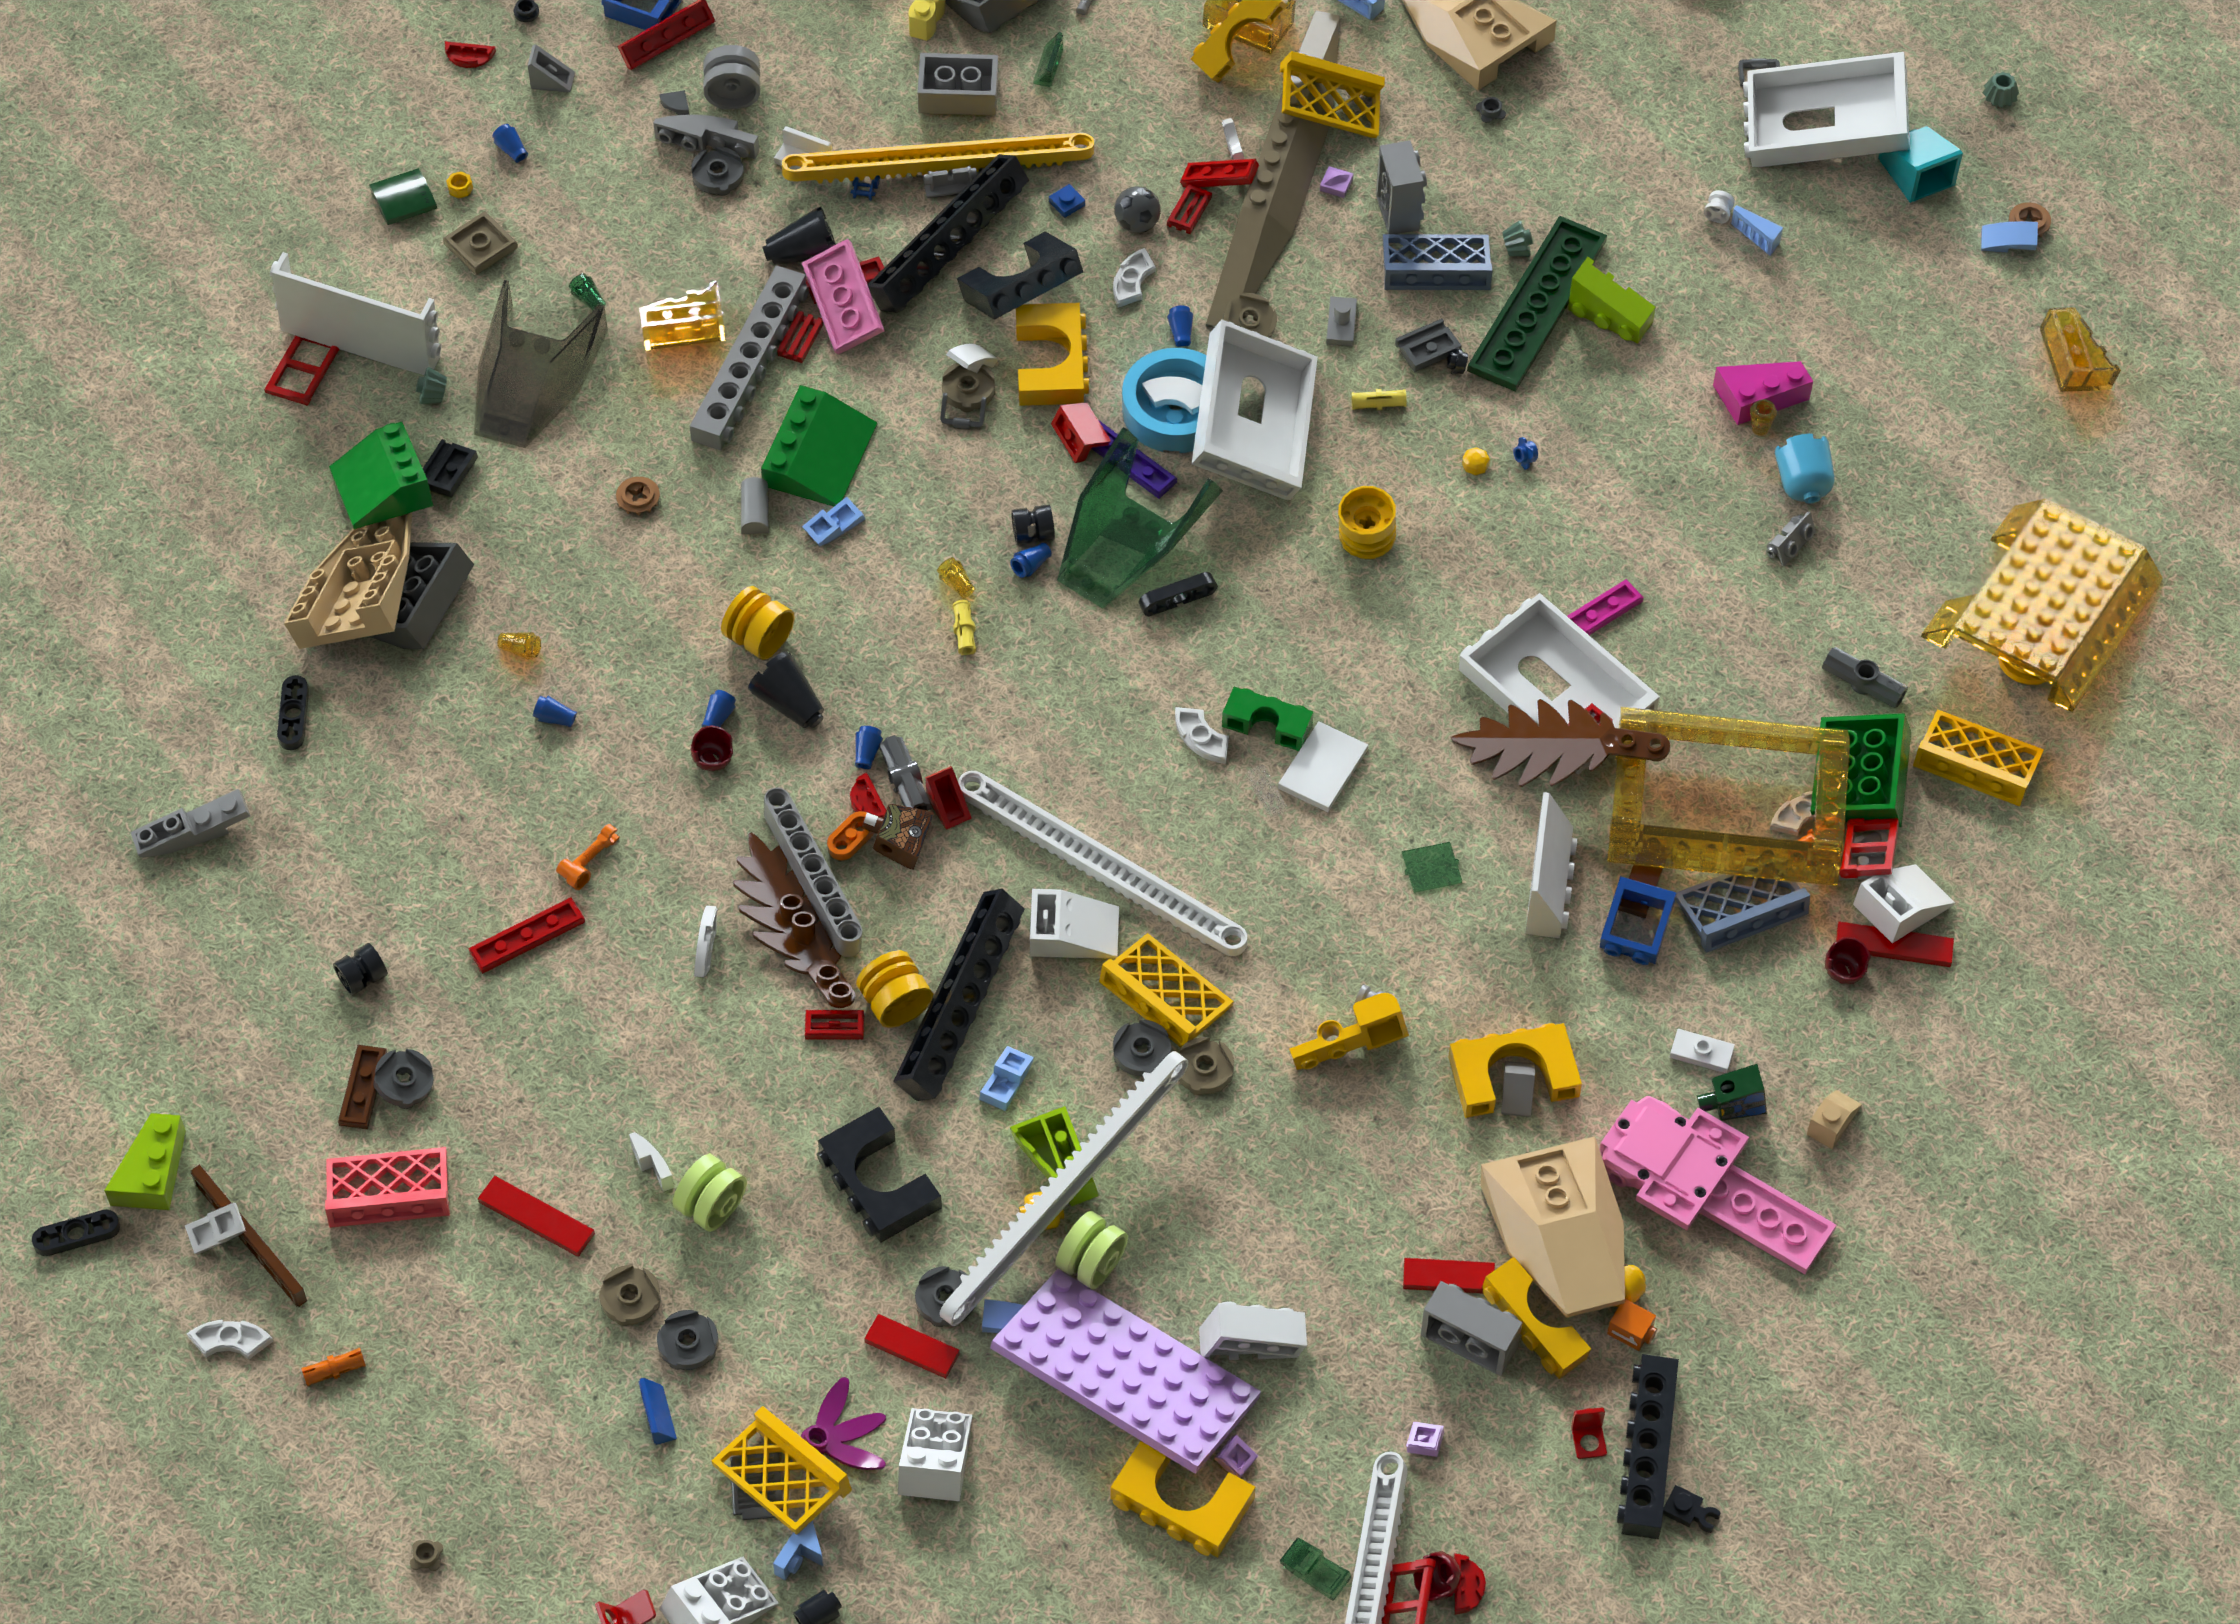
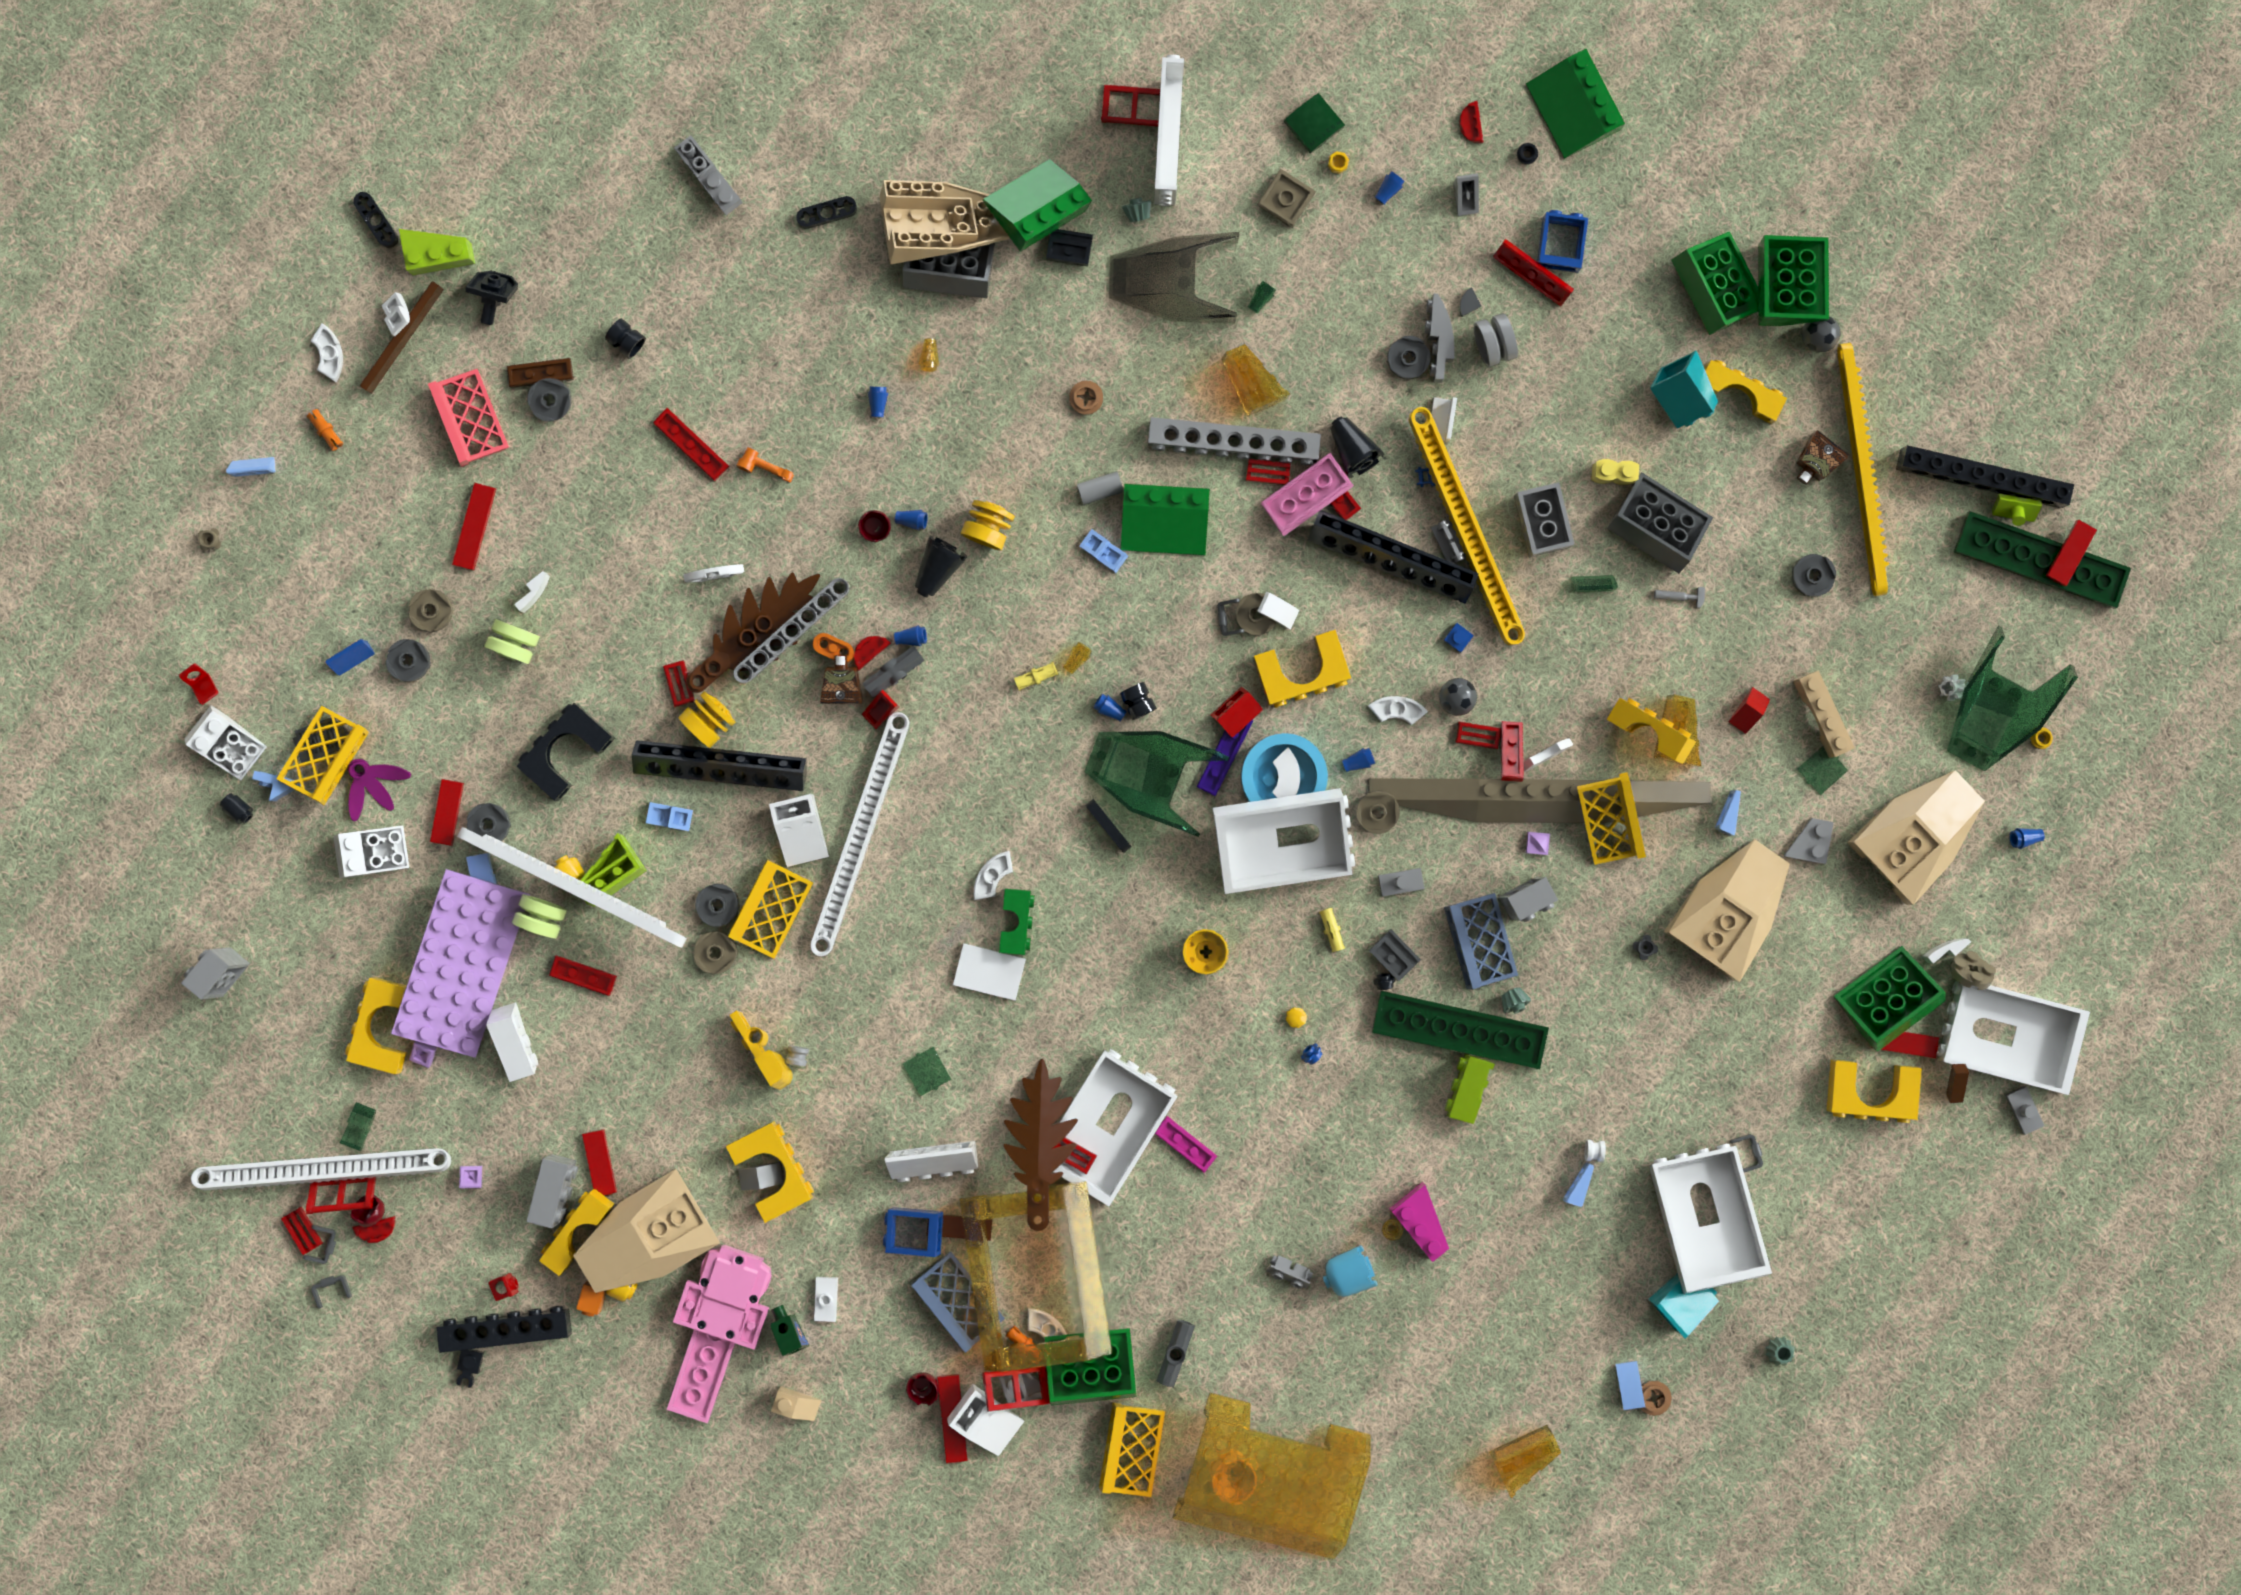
camera: 75 degrees right, 30 degrees up
black arch [957,231,1083,320] -> none
none -> light blue slope [226,457,276,477]
none -> black piece [465,270,518,325]
none -> red tile [549,955,617,996]

